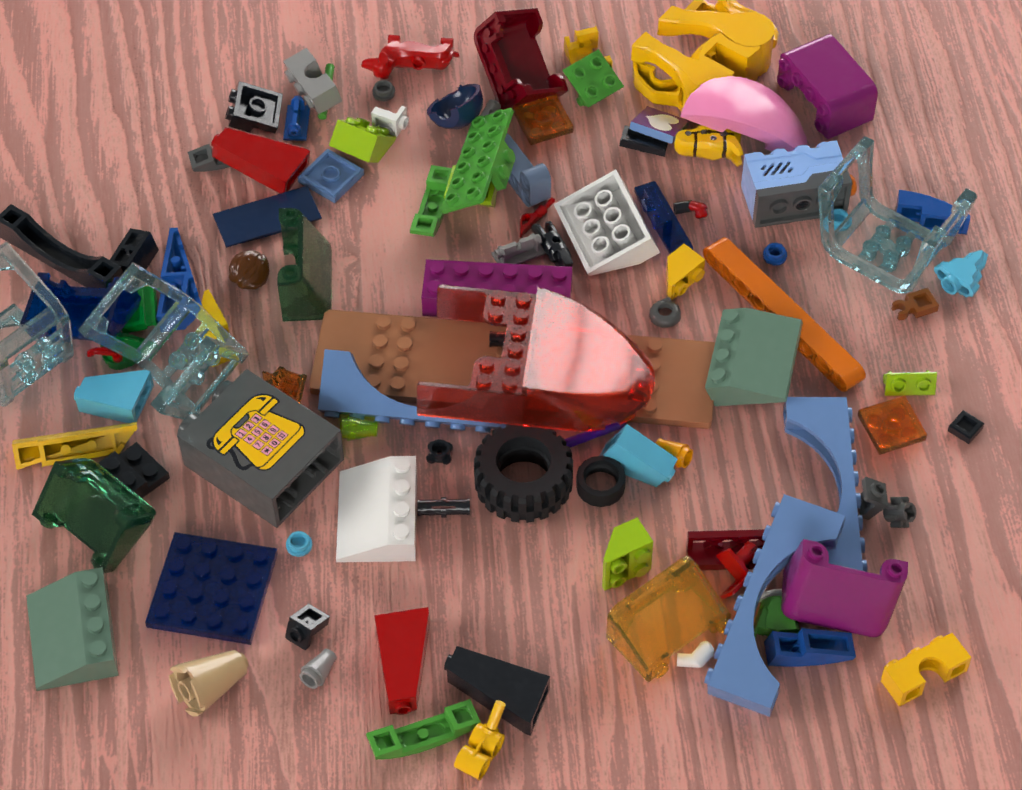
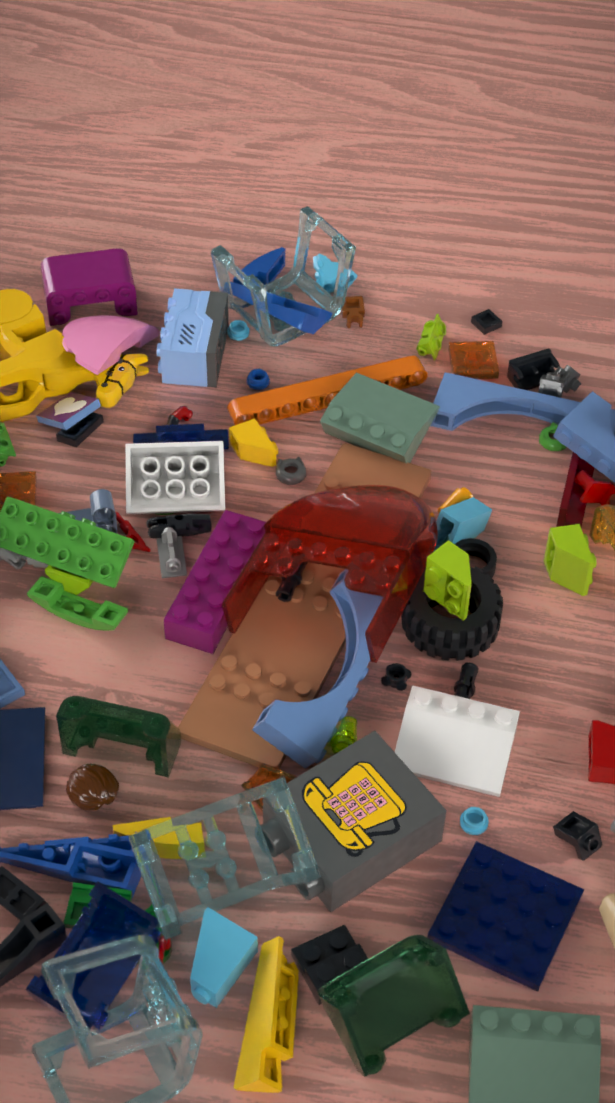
camera: 75 degrees left, 5 degrees down
none -> blue wedge [221,280,332,334]
none -> lime slope [423,540,472,621]
none -> black hinge [507,348,560,390]

